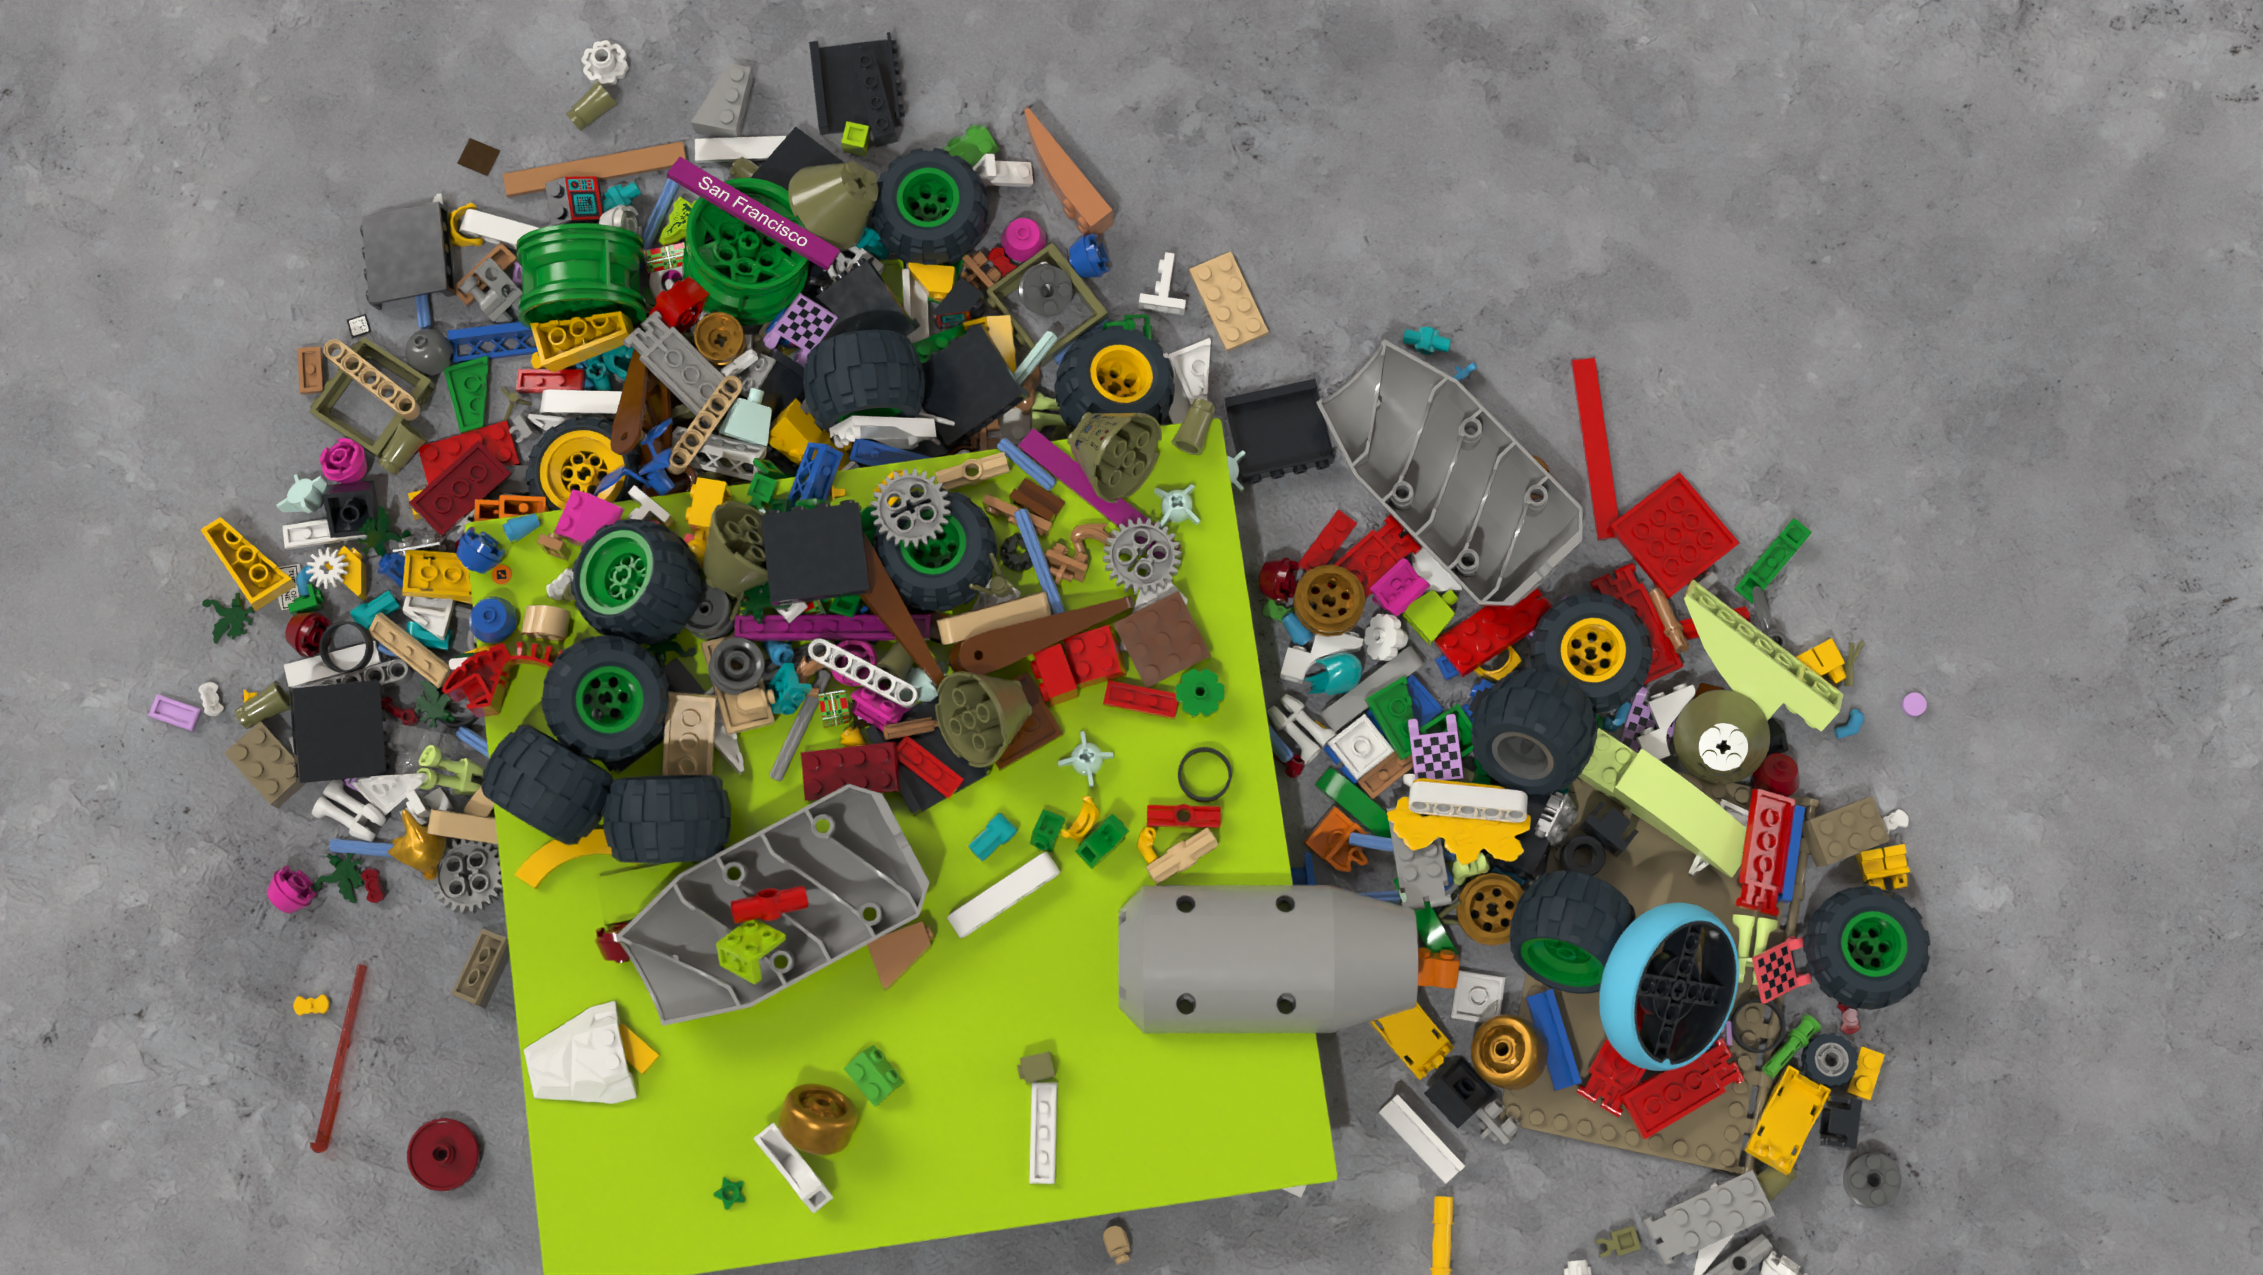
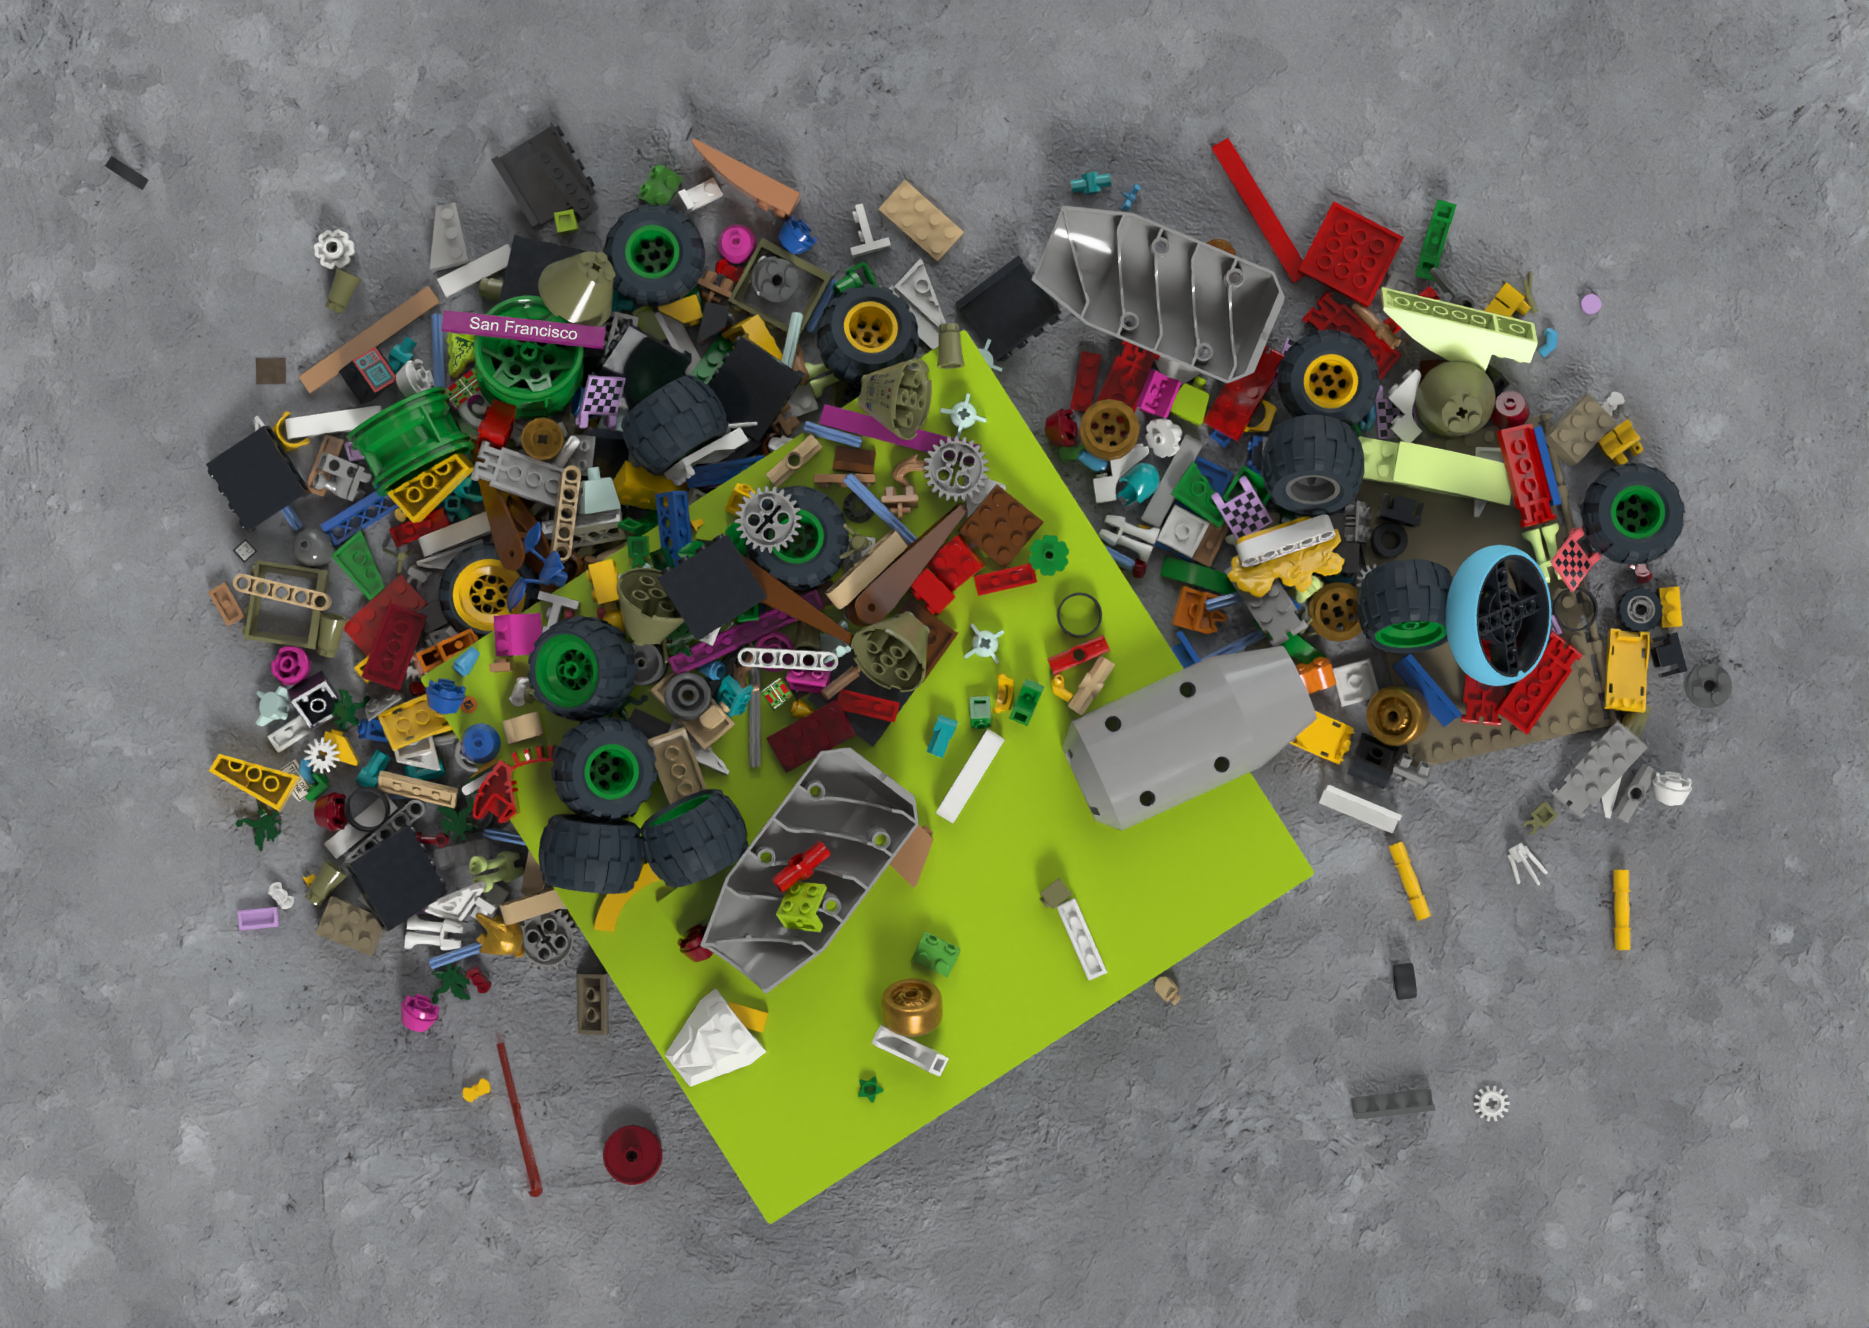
camera: 30 degrees left, 10 degrees up
bright green pin [1762,1014,1821,1078] -> none

